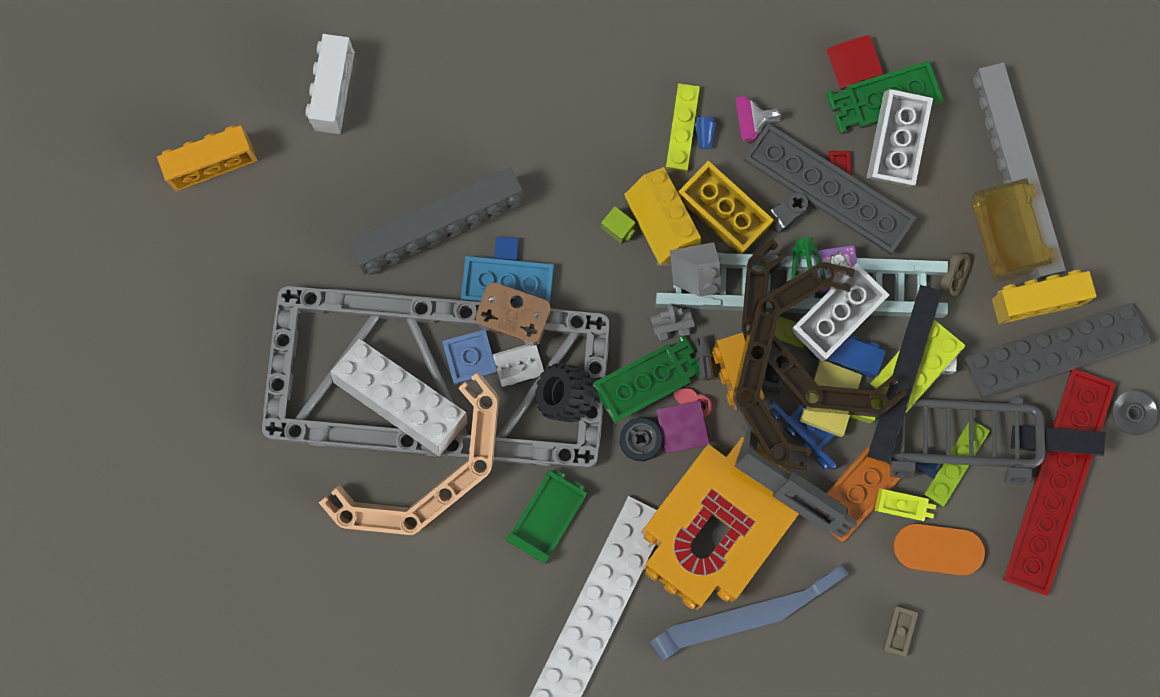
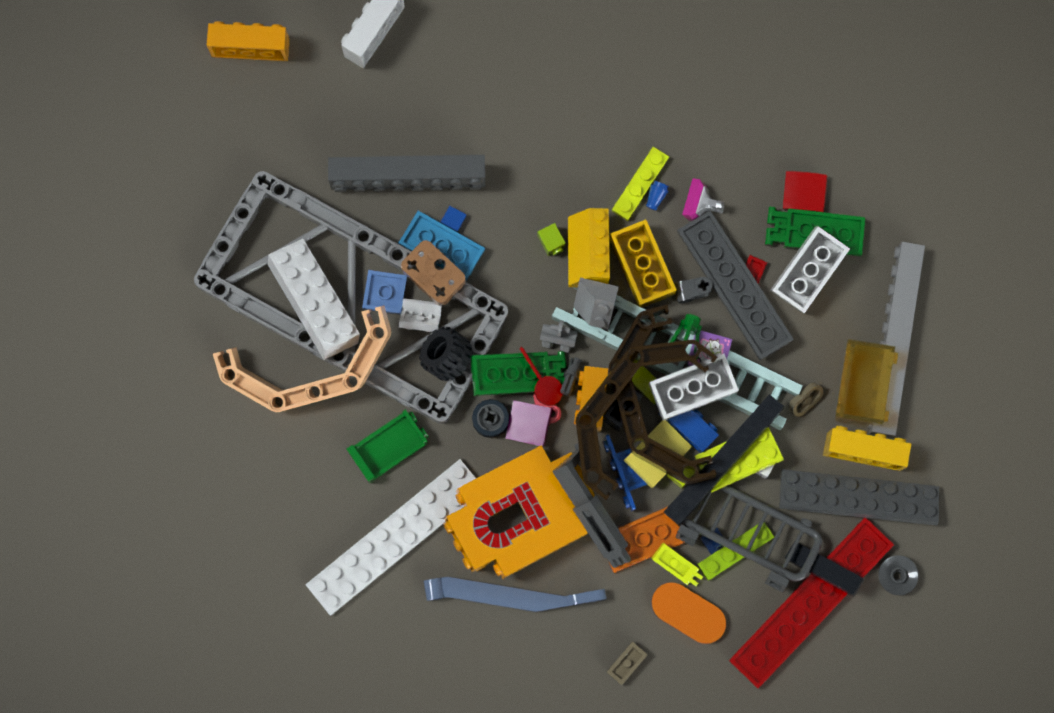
camera: 20 degrees right, 0 degrees up
none -> red piece [520,347,562,406]

